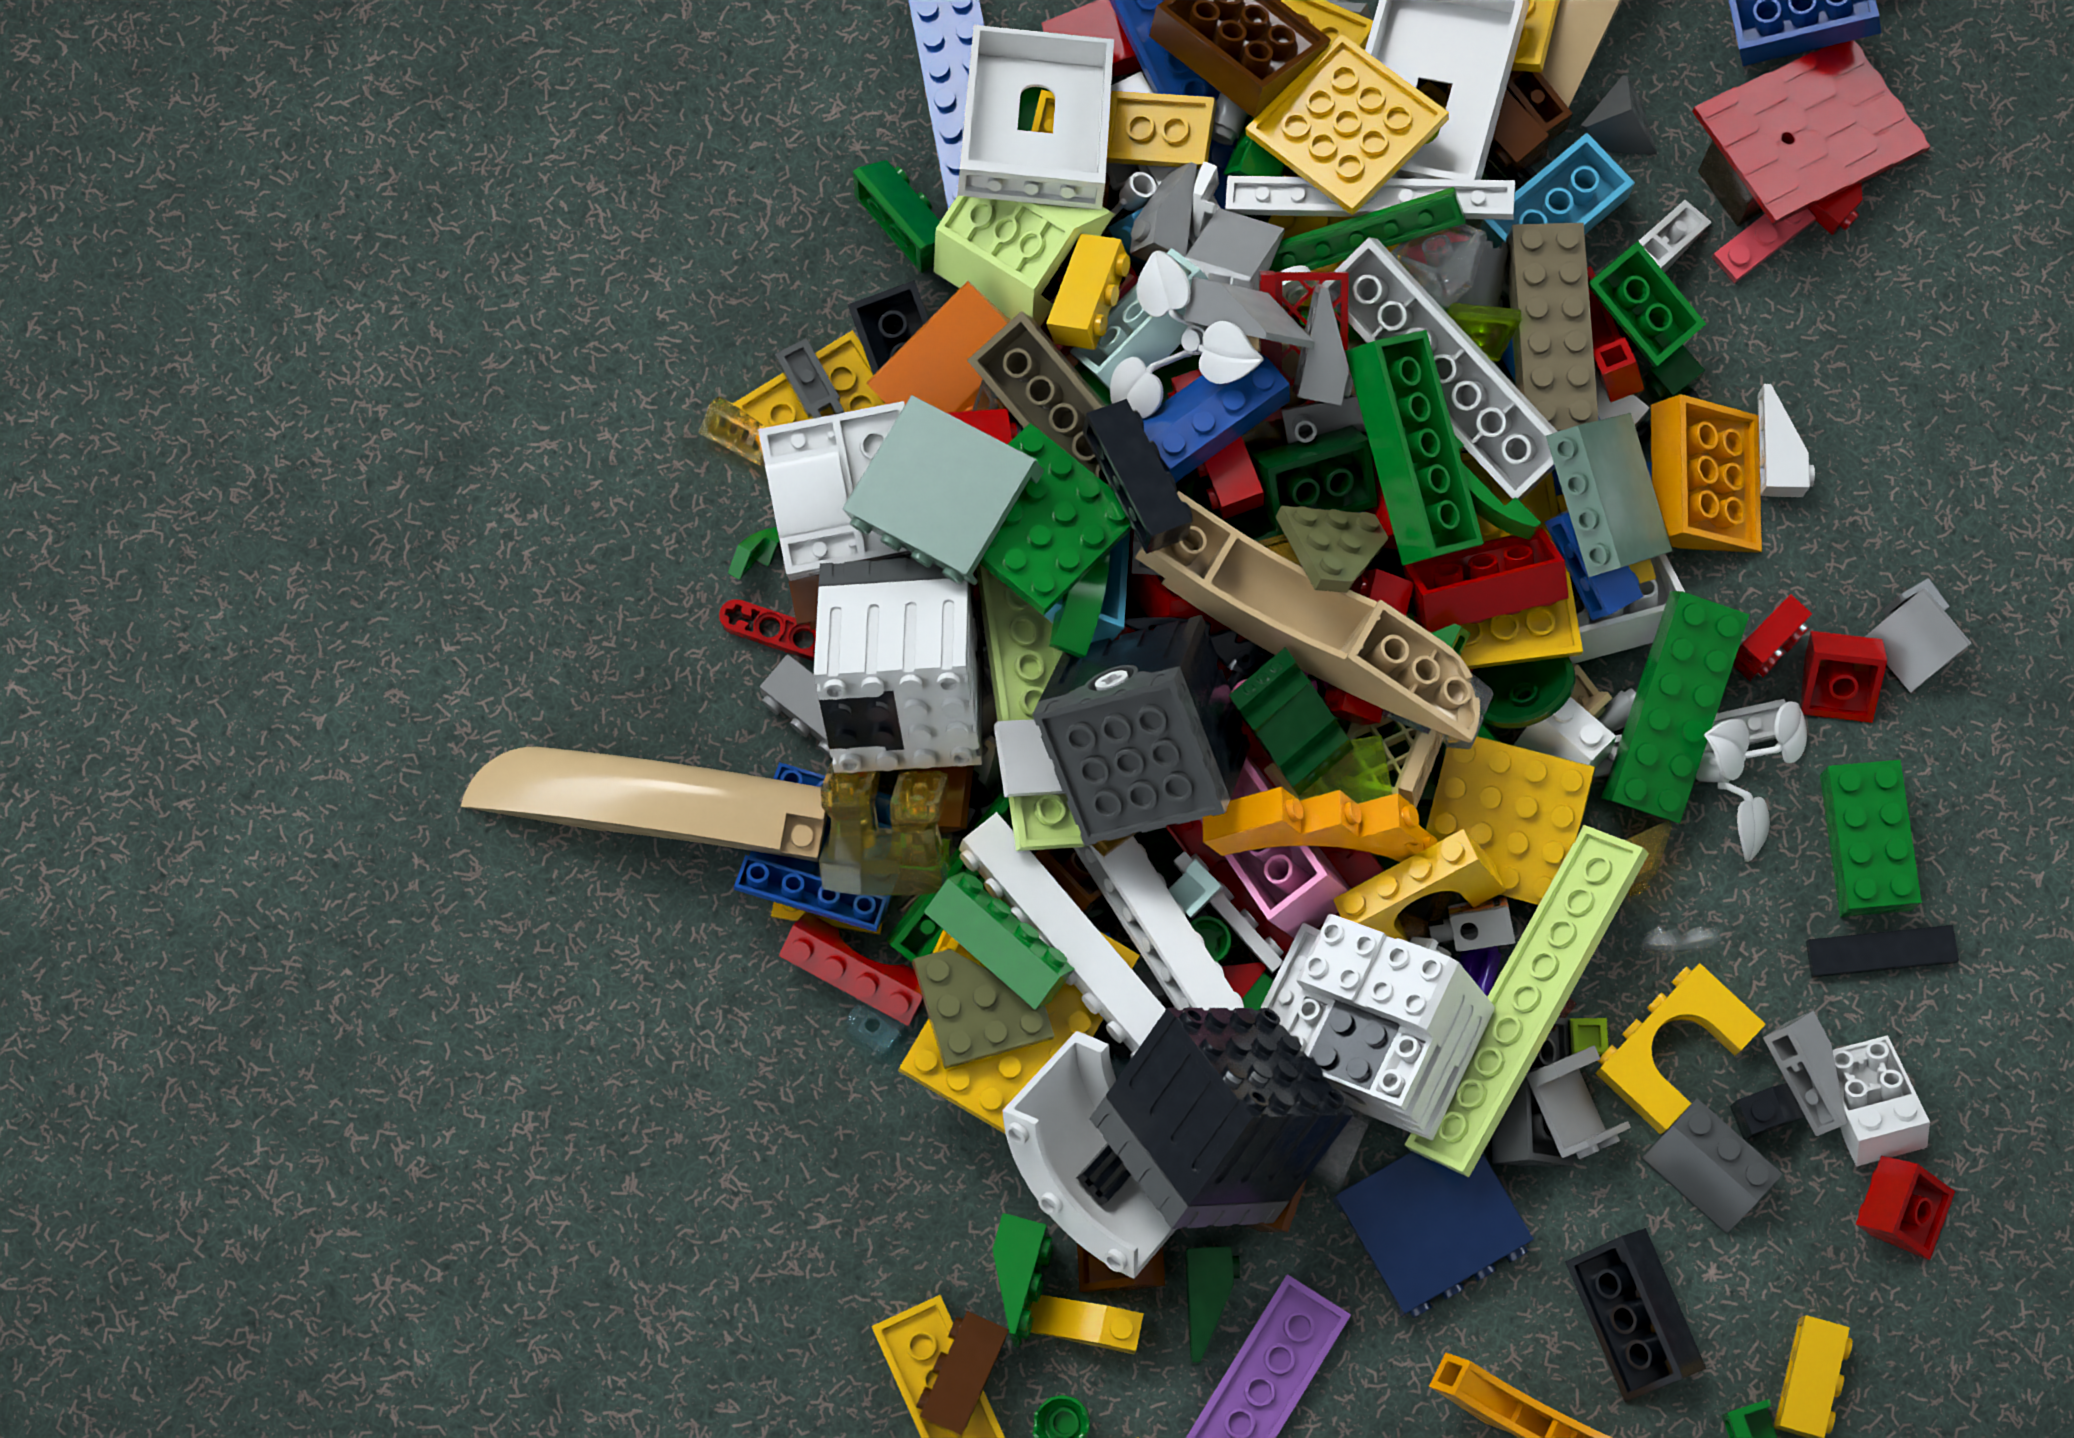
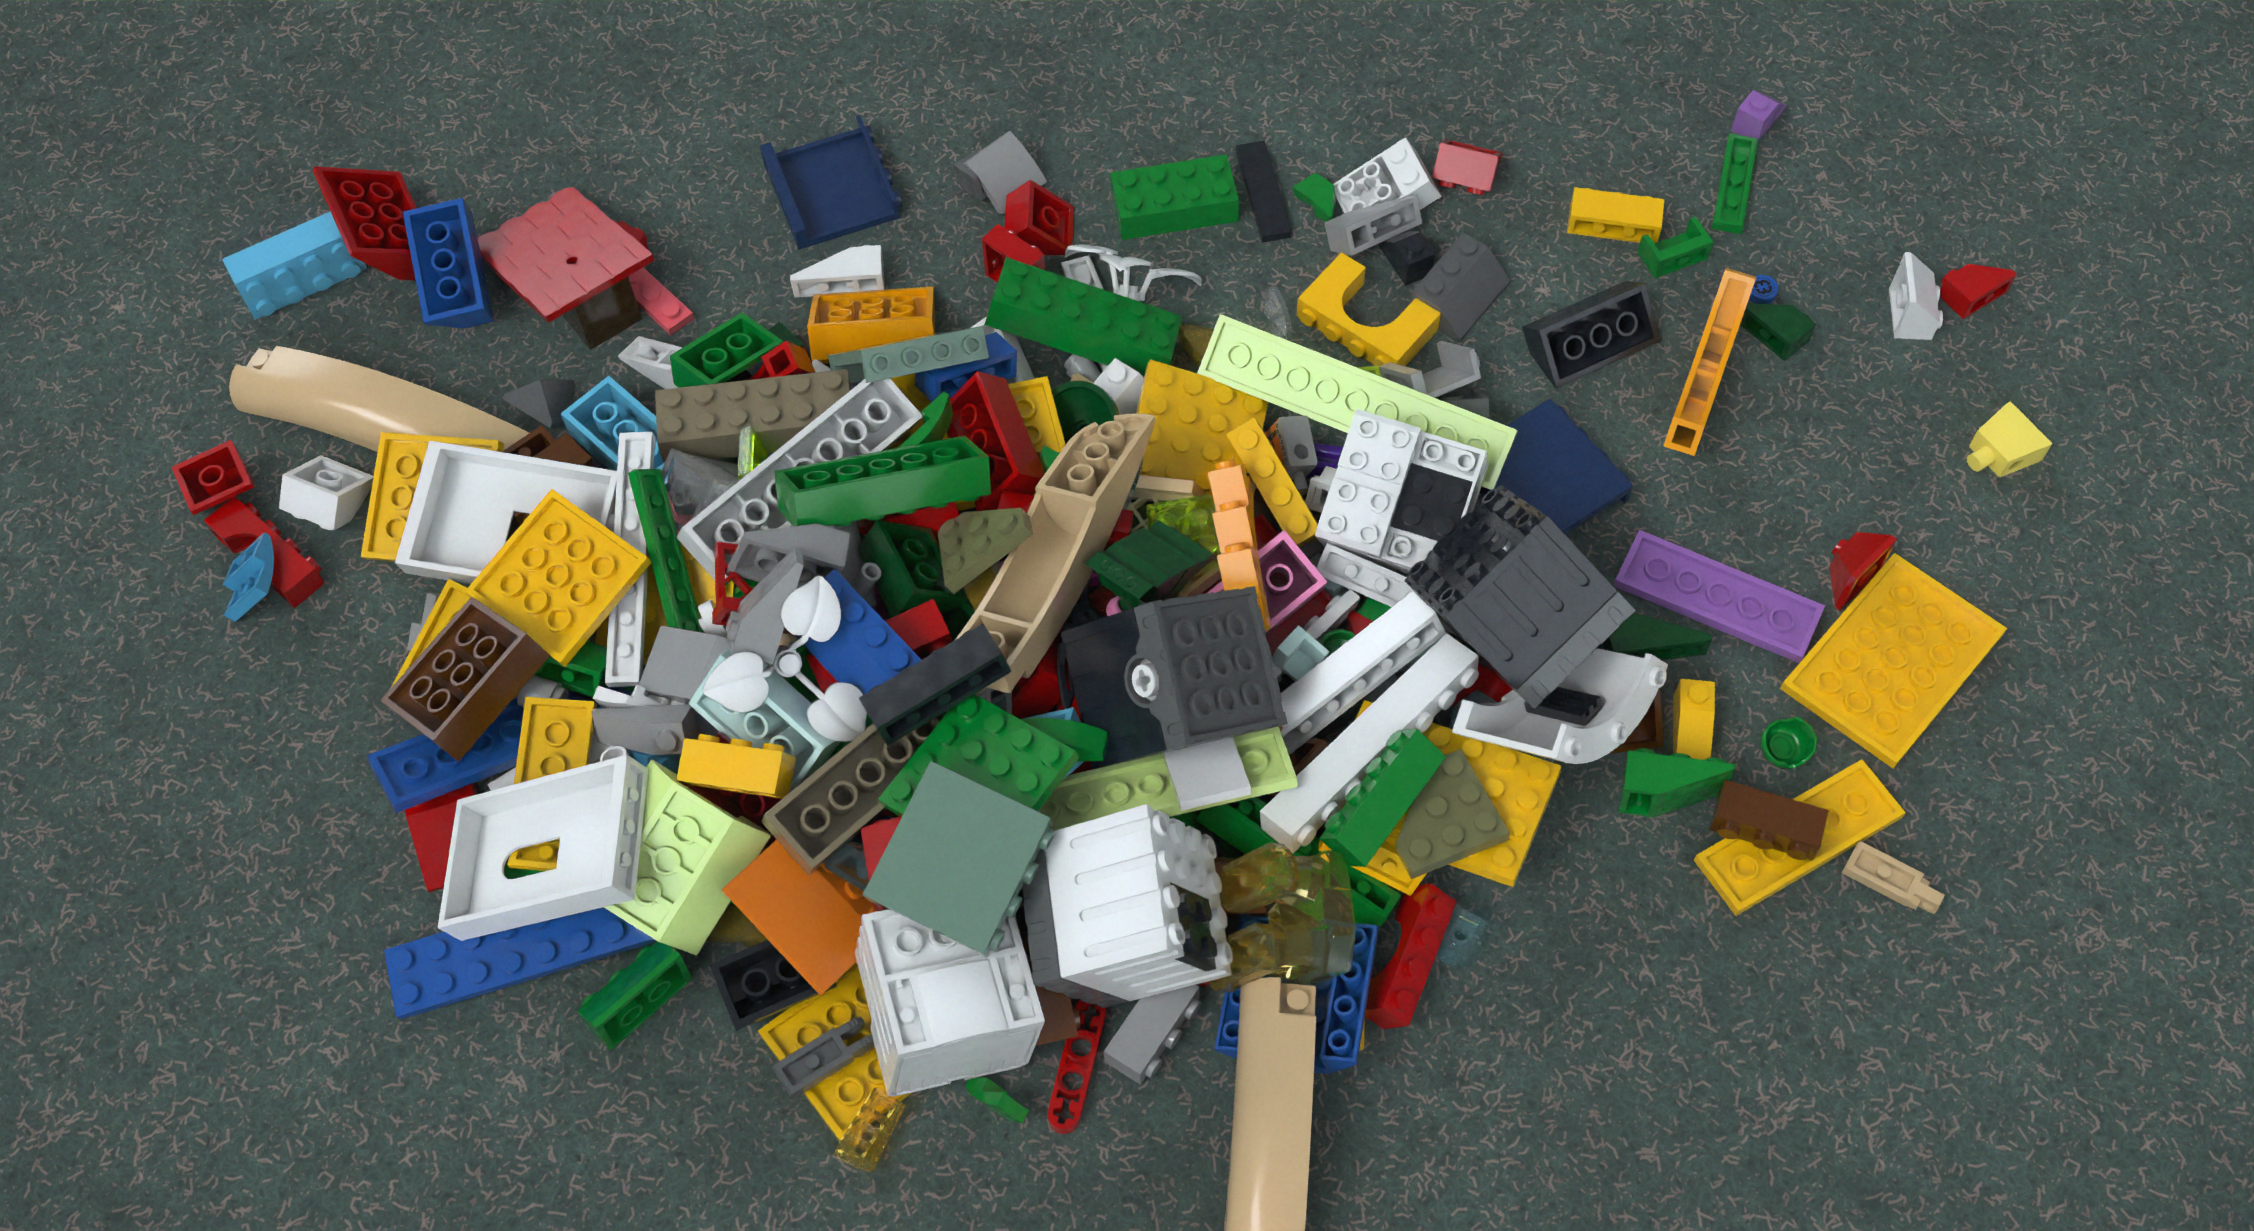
camera: 90 degrees left, 15 degrees down
none -> dark blue panel [760,115,902,250]
none -> green slope [1292,173,1337,222]

